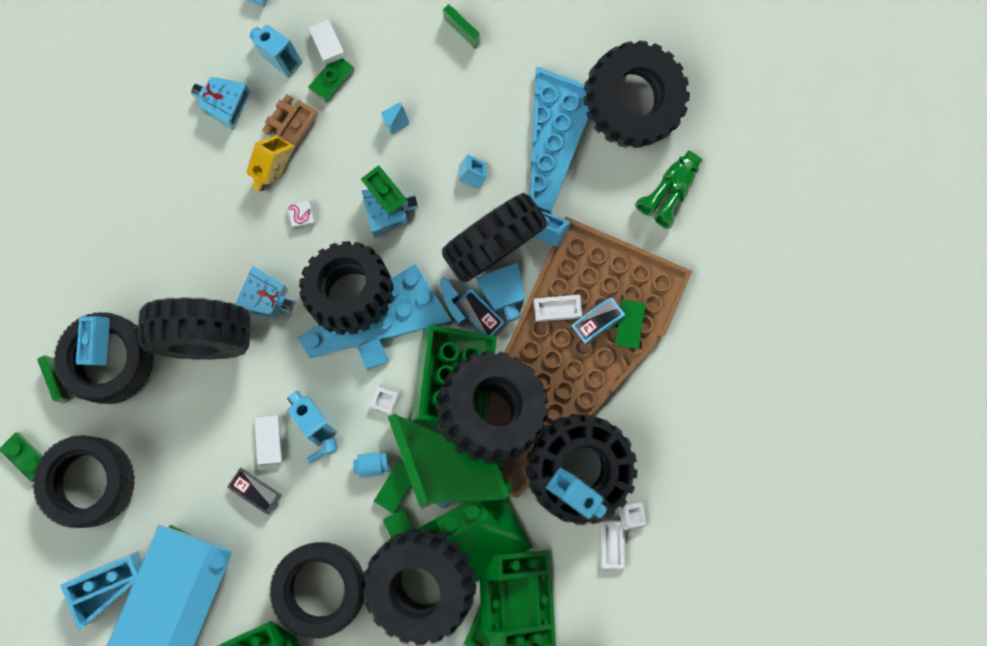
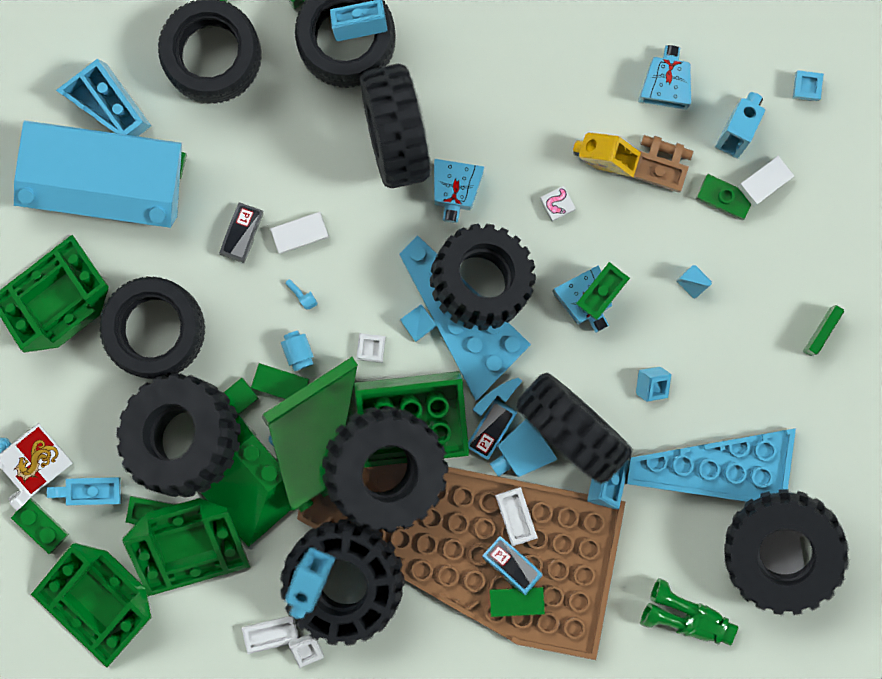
camera: 80 degrees right, 5 degrees up
medium azure torso [287,391,337,446] -> none

